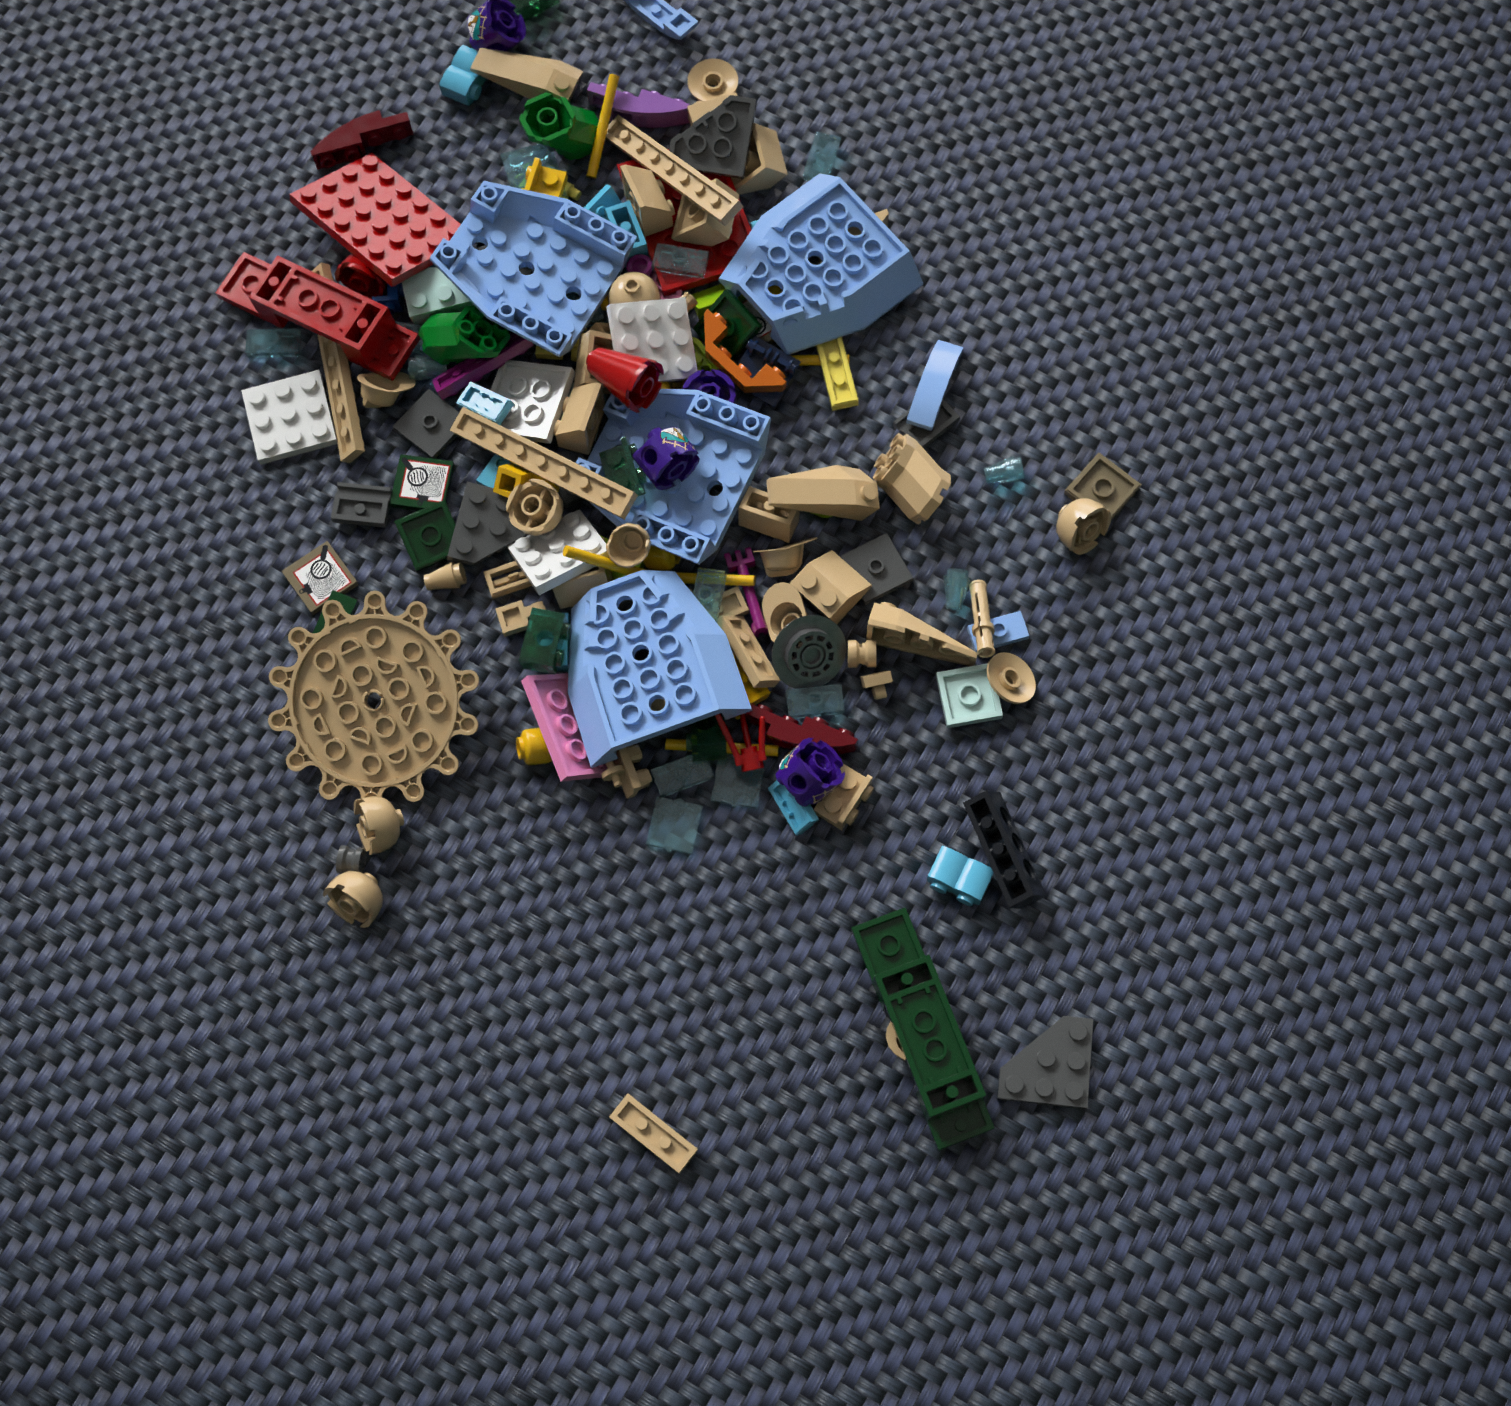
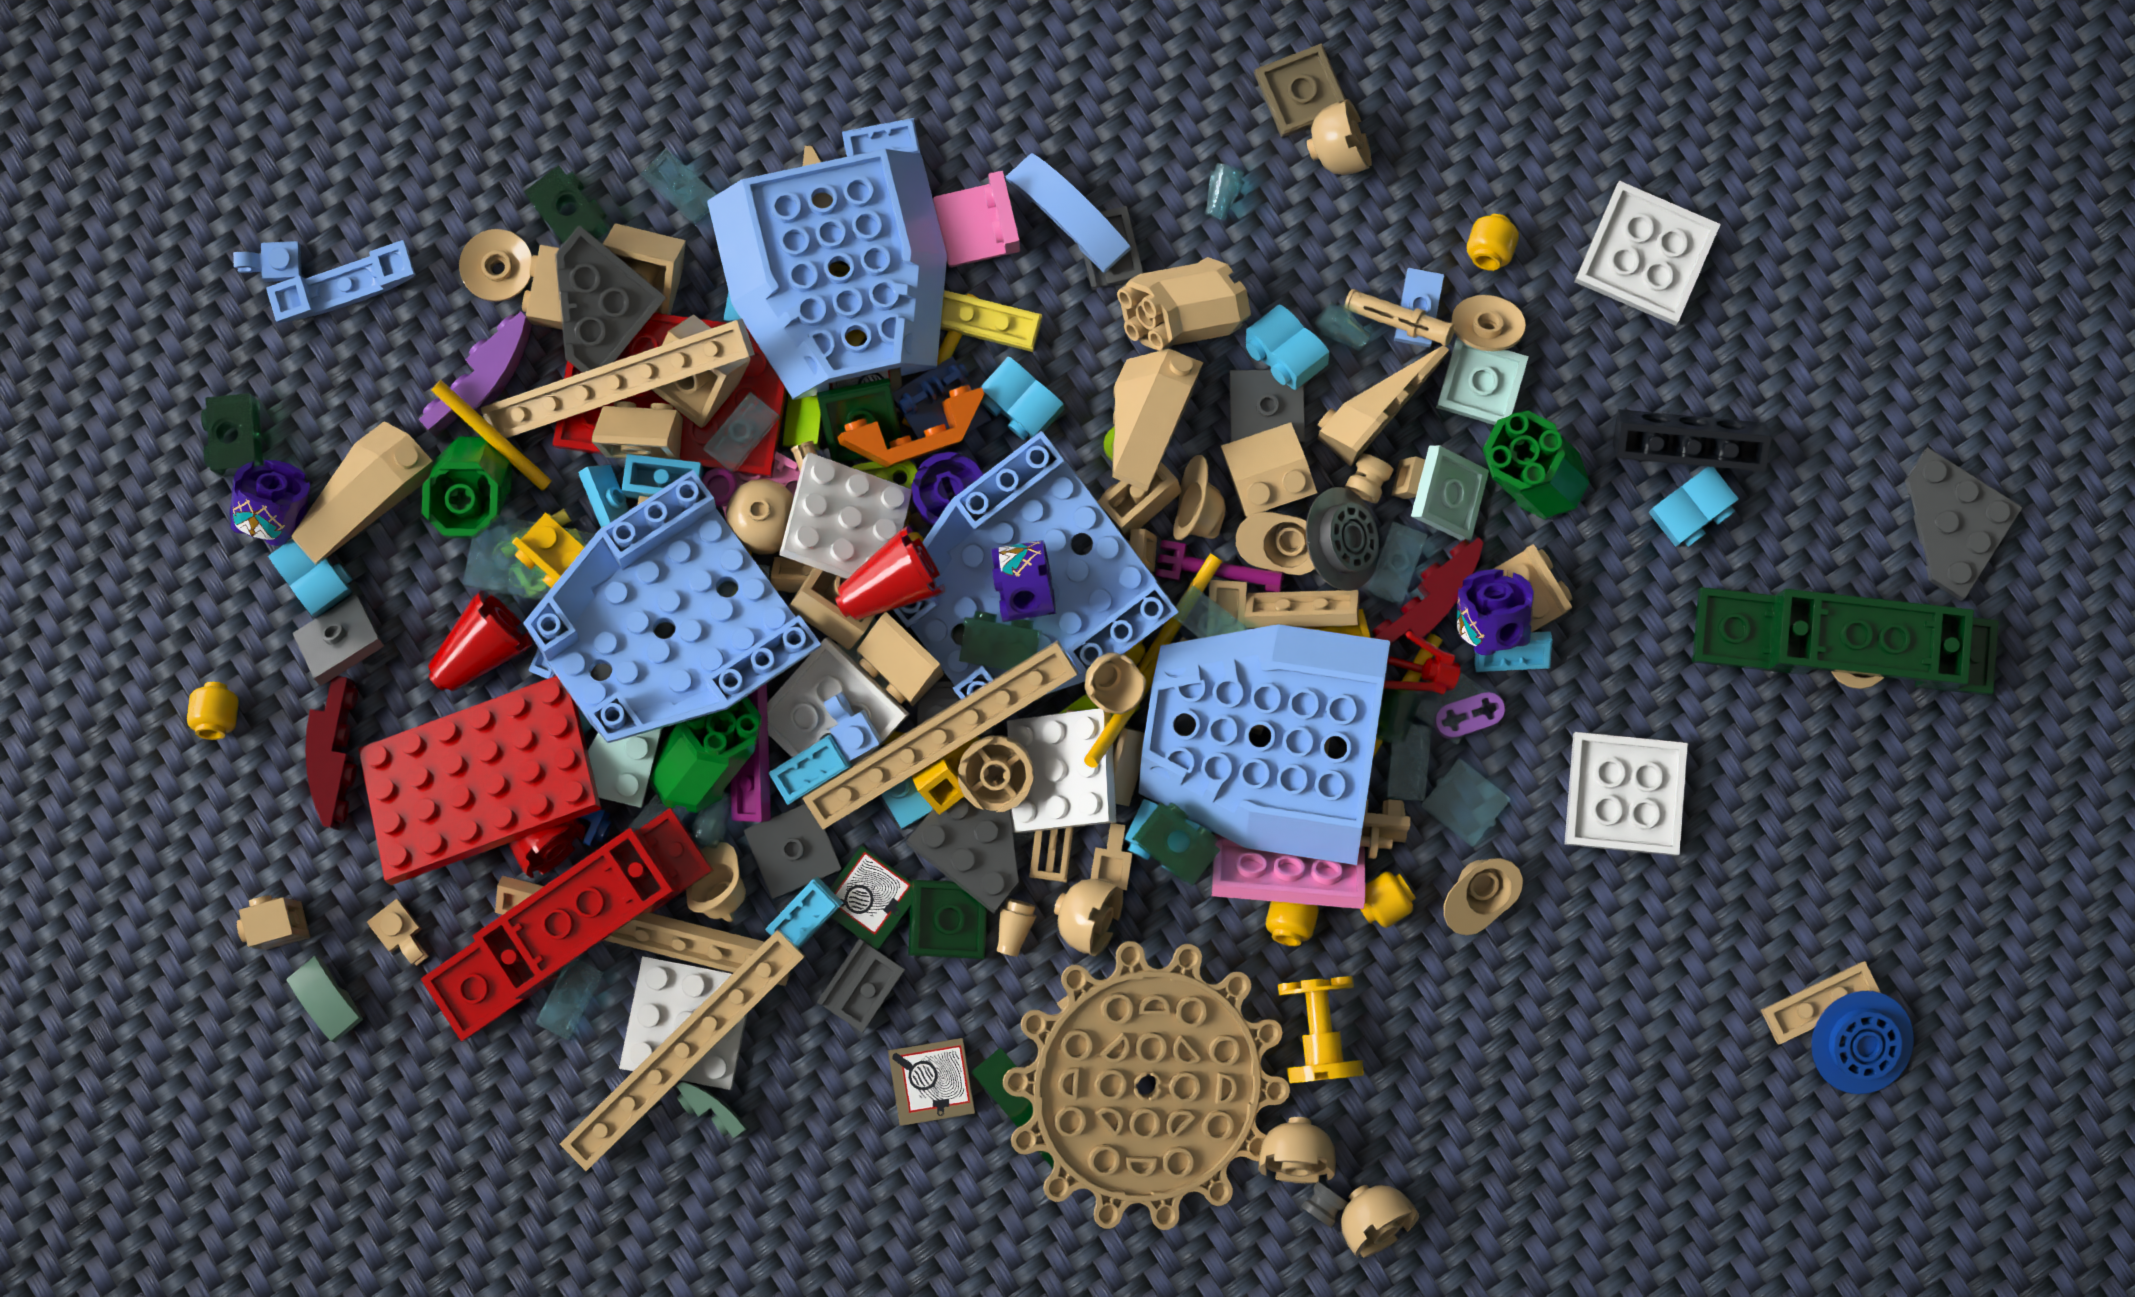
camera: 65 degrees left, 10 degrees up
none -> yellow head [187,682,239,740]
none -> tan brick [237,895,310,950]
none -> sand green slope [286,956,363,1043]
none -> dark grey plate [292,594,384,686]
none -> tan plate [367,898,429,966]
none -> red cone [428,590,532,692]
none -> clear green brick [524,165,608,243]
none -> tan plate [560,929,805,1171]
none -> sand green slope [676,1082,749,1139]
none -> medium azure plate [765,876,843,949]
none -> light blue plate [823,692,883,762]
none -> light blue plate [842,118,921,157]
none -> bright pink bracket [933,171,1020,267]
none -> medium azure brick [980,356,1064,440]
none -> tan cylinder [1054,879,1123,956]
none -> tan tile [1127,529,1157,572]
none -> medium azure brick [1246,304,1329,390]
none -> yellow piece [1278,976,1364,1083]
none -> yellow head [1360,872,1416,928]
none -> light aqua plate [1411,446,1489,540]
none -> medium lavender beam [1434,692,1505,739]
none -> tan piece [1444,858,1523,935]
none -> yellow head [1467,214,1519,271]
none -> green brick [1483,411,1589,520]
none -> white plate [1565,732,1688,856]
none -> white plate [1574,181,1721,326]
none -> blue wheel [1811,991,1914,1094]

